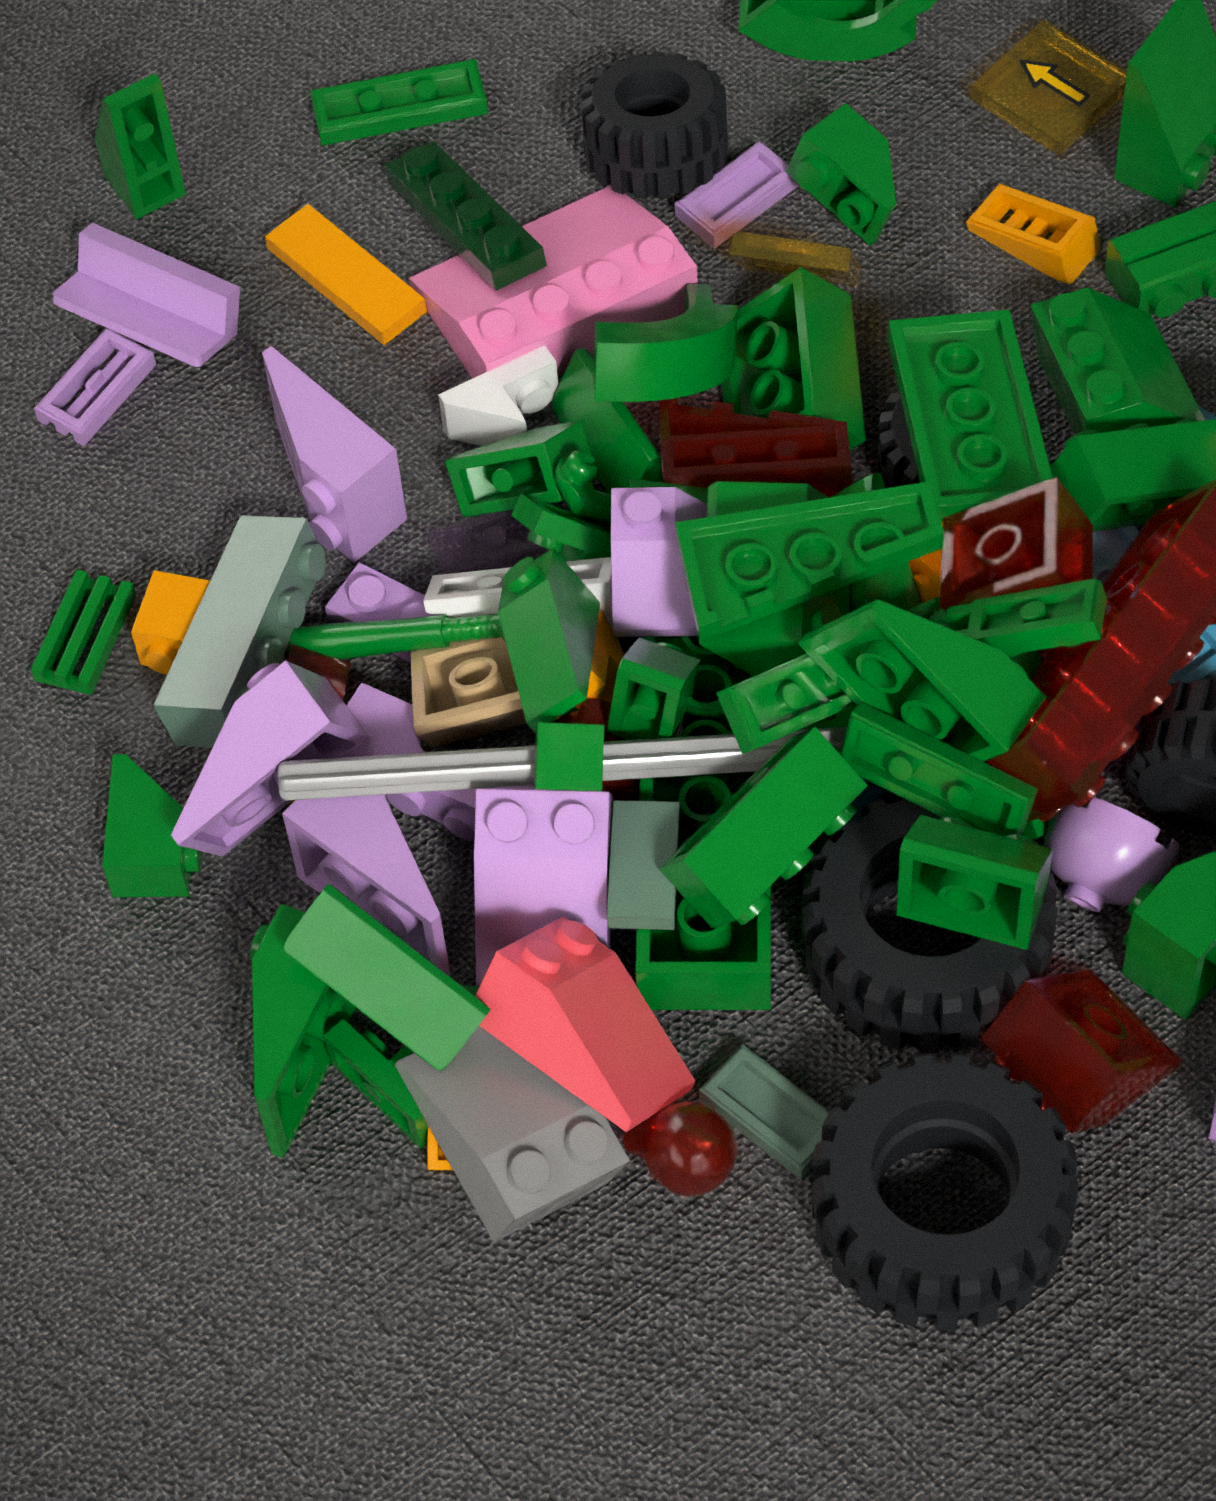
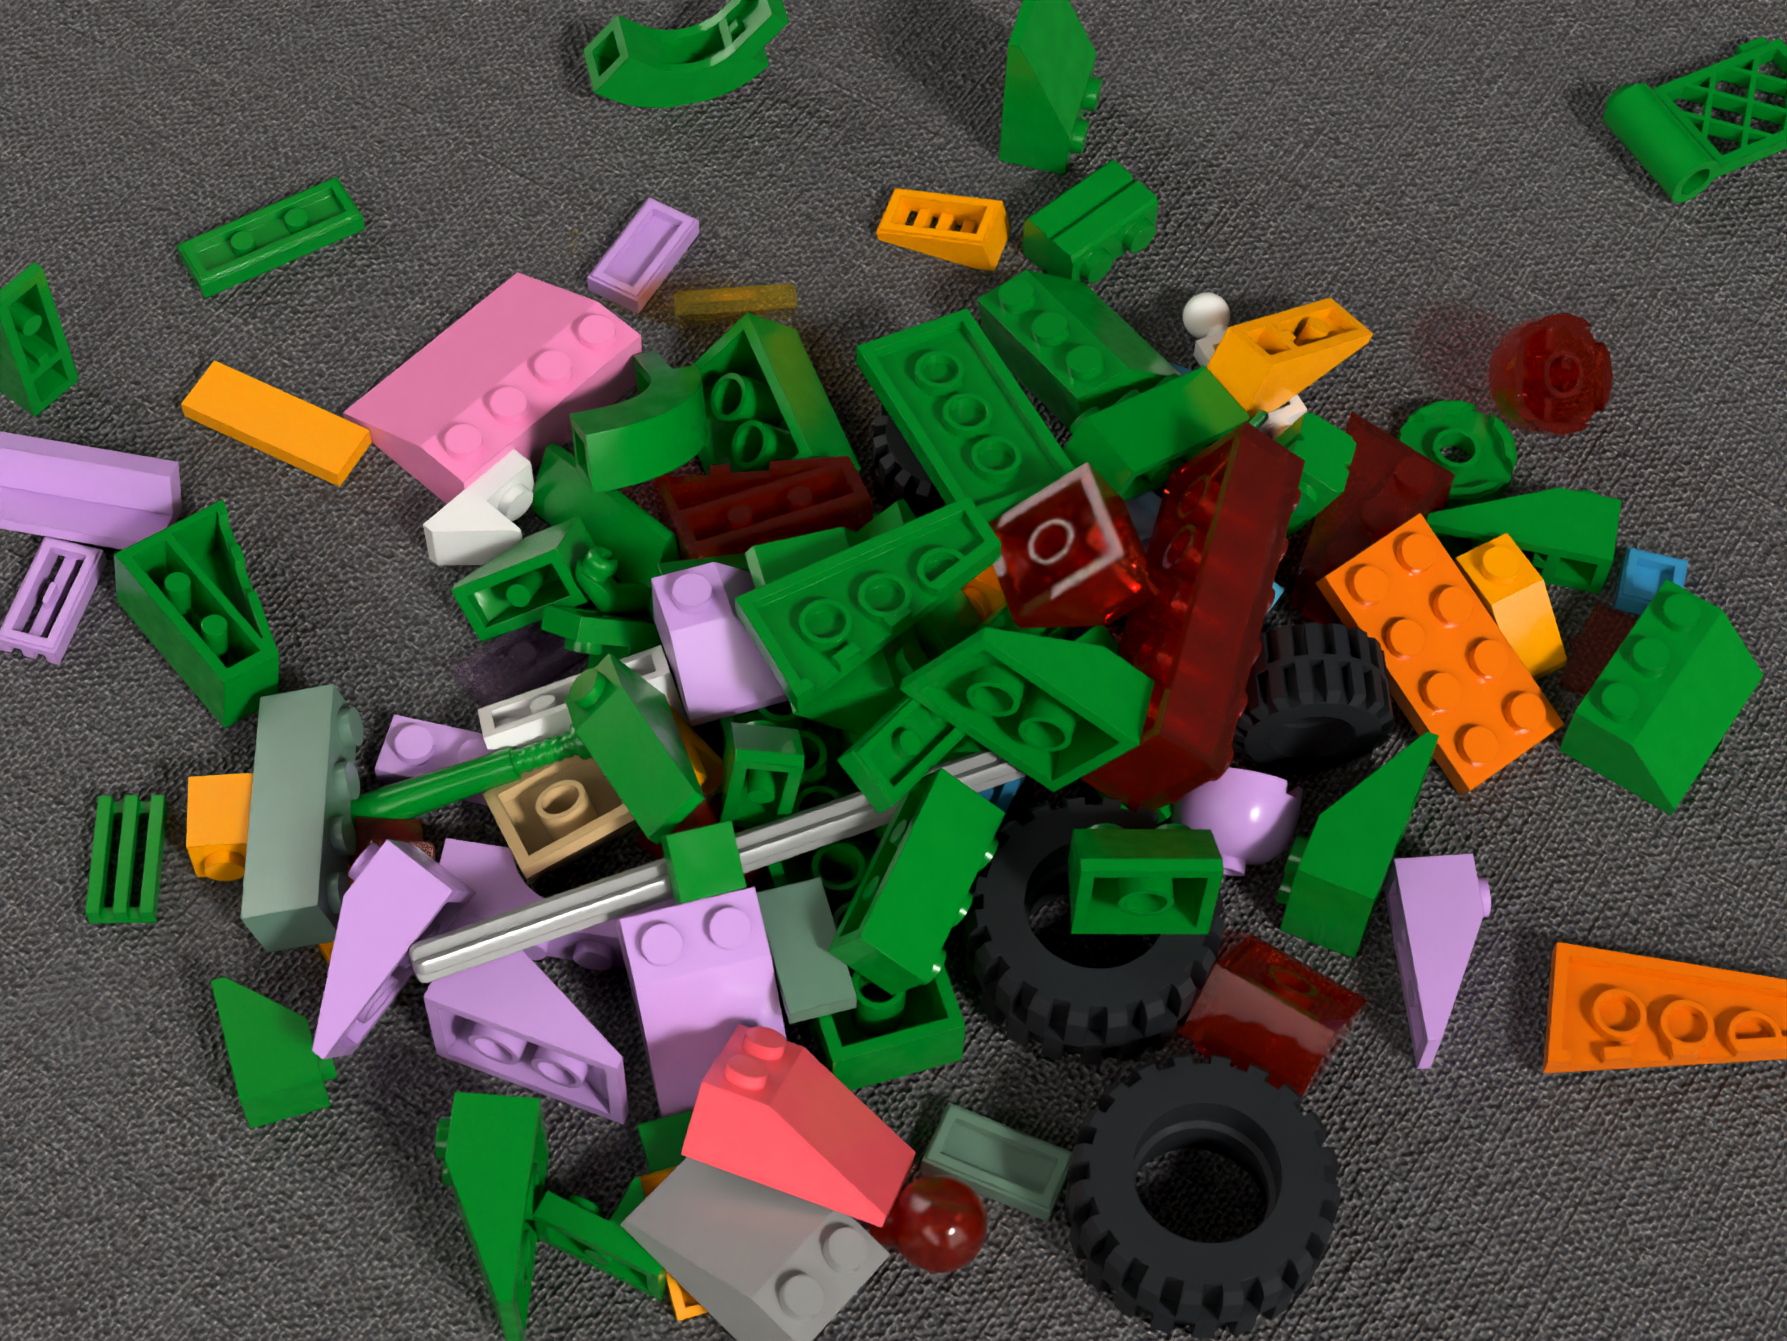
camera: 25 degrees left, 0 degrees up
lavender slope [262,346,407,563] -> none
slope [282,884,491,1071] -> none
dark green plate [384,141,547,291] -> none
black tyre [580,52,728,198] -> none
green slope [786,103,896,246] -> none
green tile [839,702,1038,836] -> none
green hinge [929,578,1107,658] -> none
clear yellow tile [970,19,1127,156] -> none
none -> green wedge [114,499,279,729]

